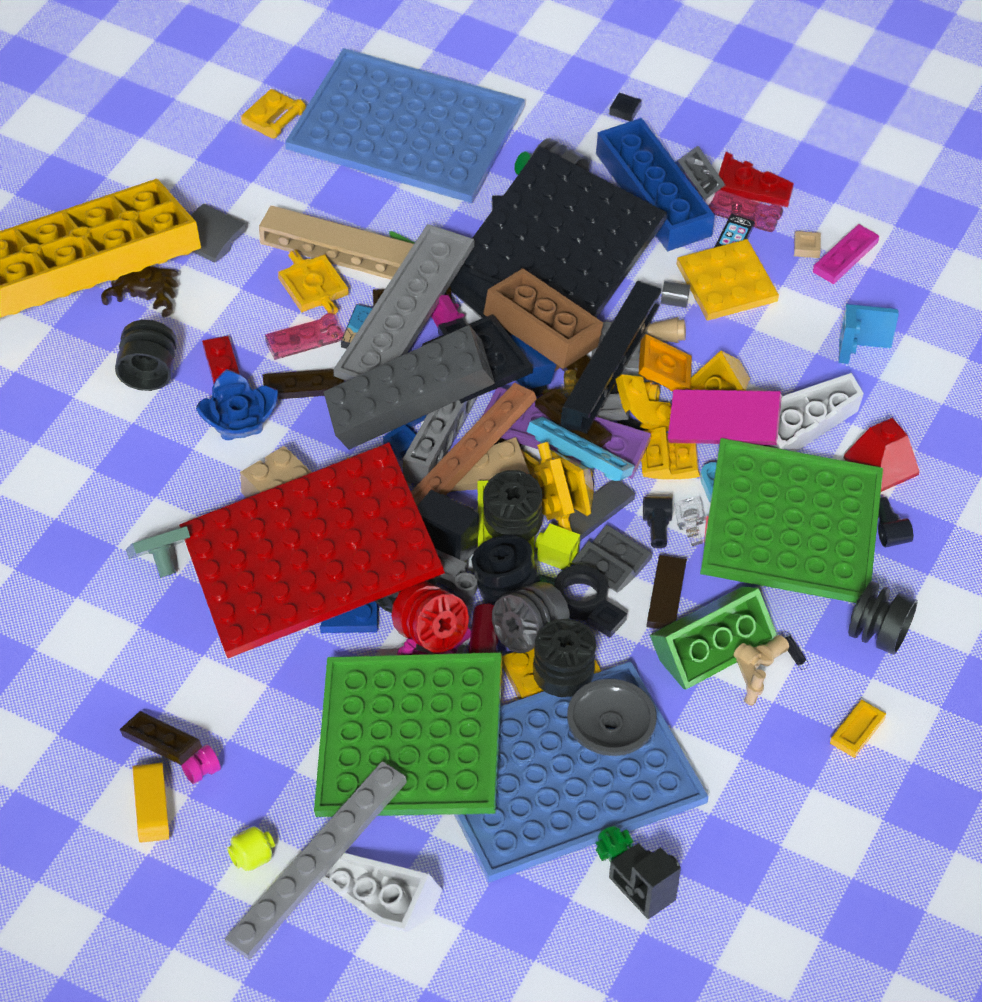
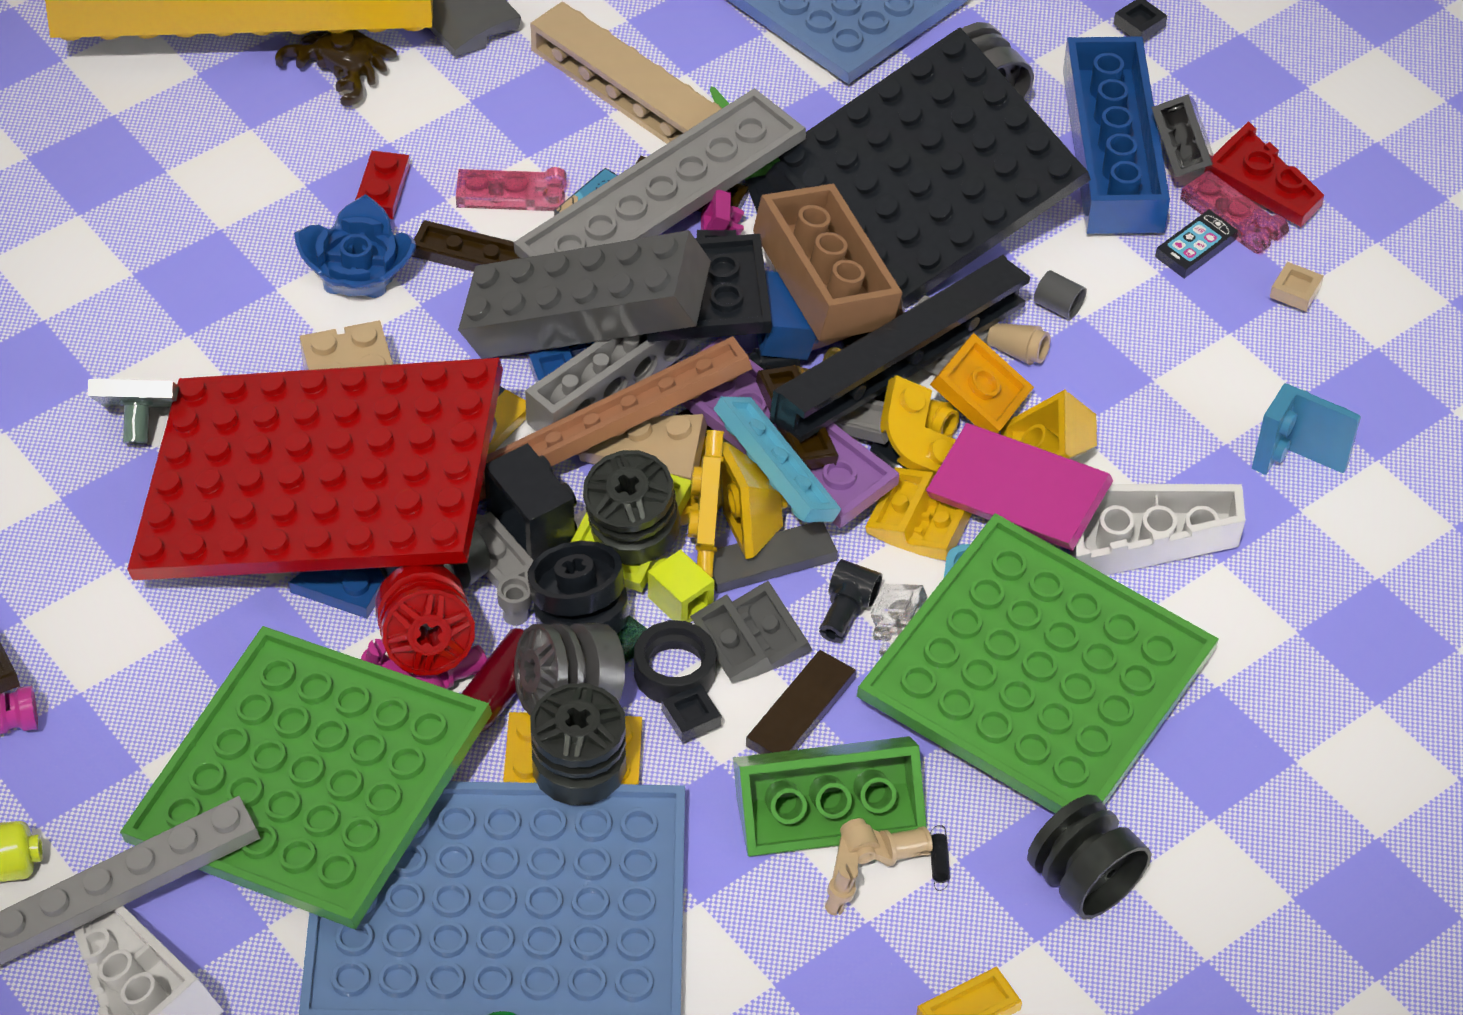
camera: 25 degrees right, 0 degrees up
pearl dark grey wheel [115,319,177,391] -> none
yellow plate [278,250,348,316] -> none
dark grey dish [567,679,657,756] -> none
yellow plate [676,239,779,321] -> none
dark pink plate [813,224,879,285] -> none
red slope [843,418,920,492] -> none
black pin [878,497,914,548] -> none

